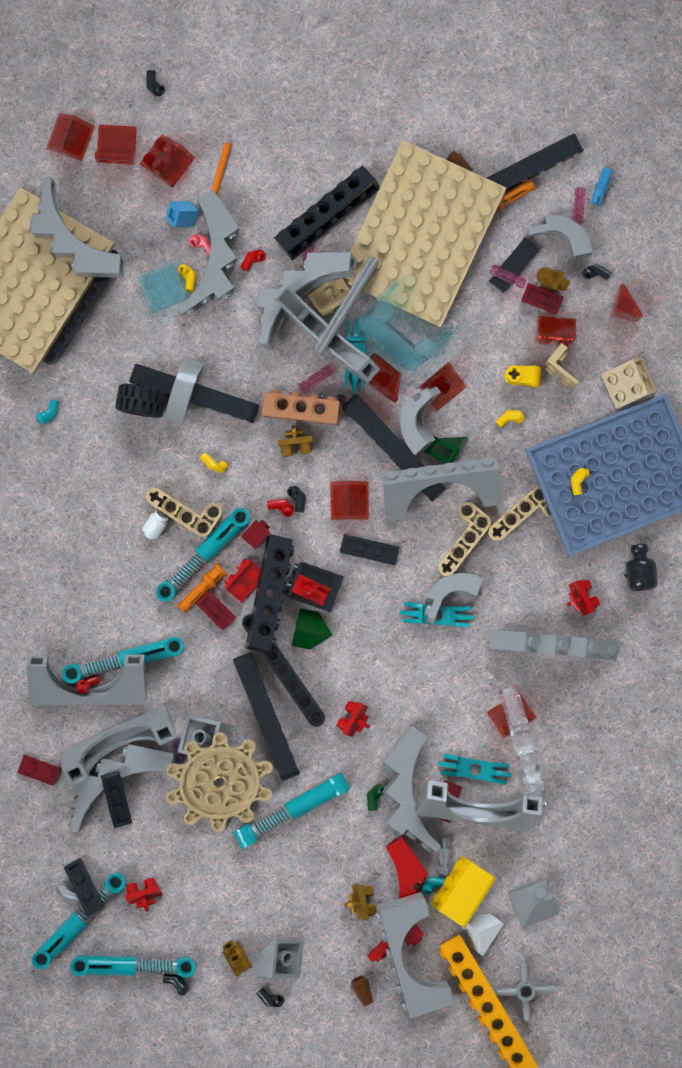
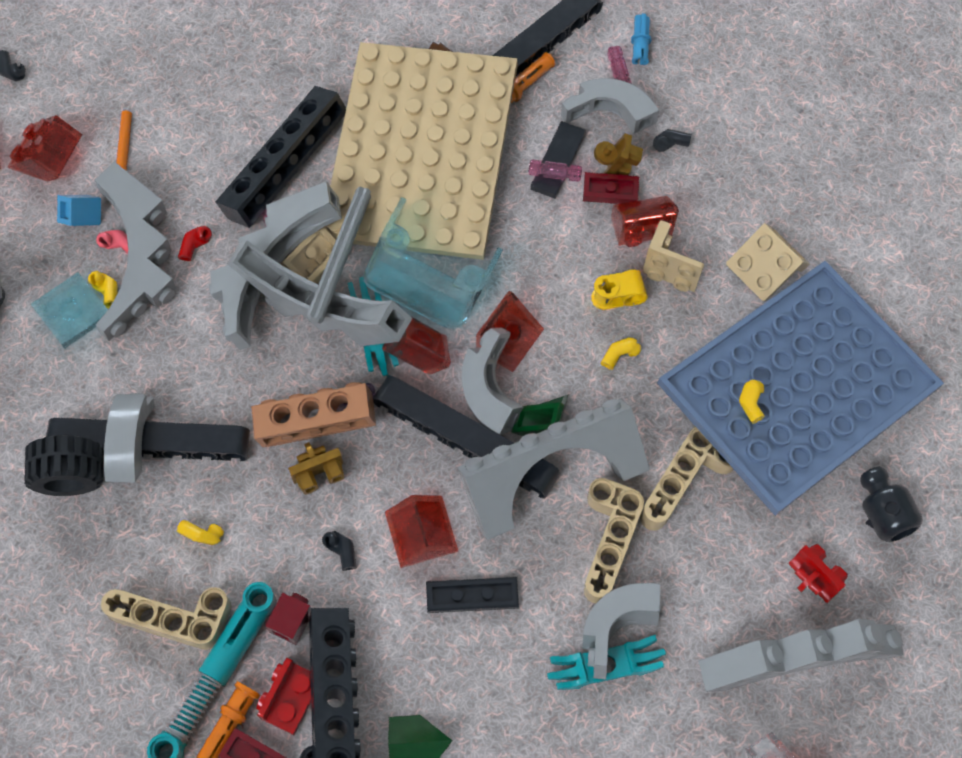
camera: 15 degrees left, 20 degrees down
white brick [142,510,169,540] -> none
red arm [267,499,294,517] -> none
black panel [285,561,344,612] -> none
red hips [291,574,331,606] -> none
clear pink axle [299,365,333,393] -> none
clear red slope [610,283,643,323] -> none

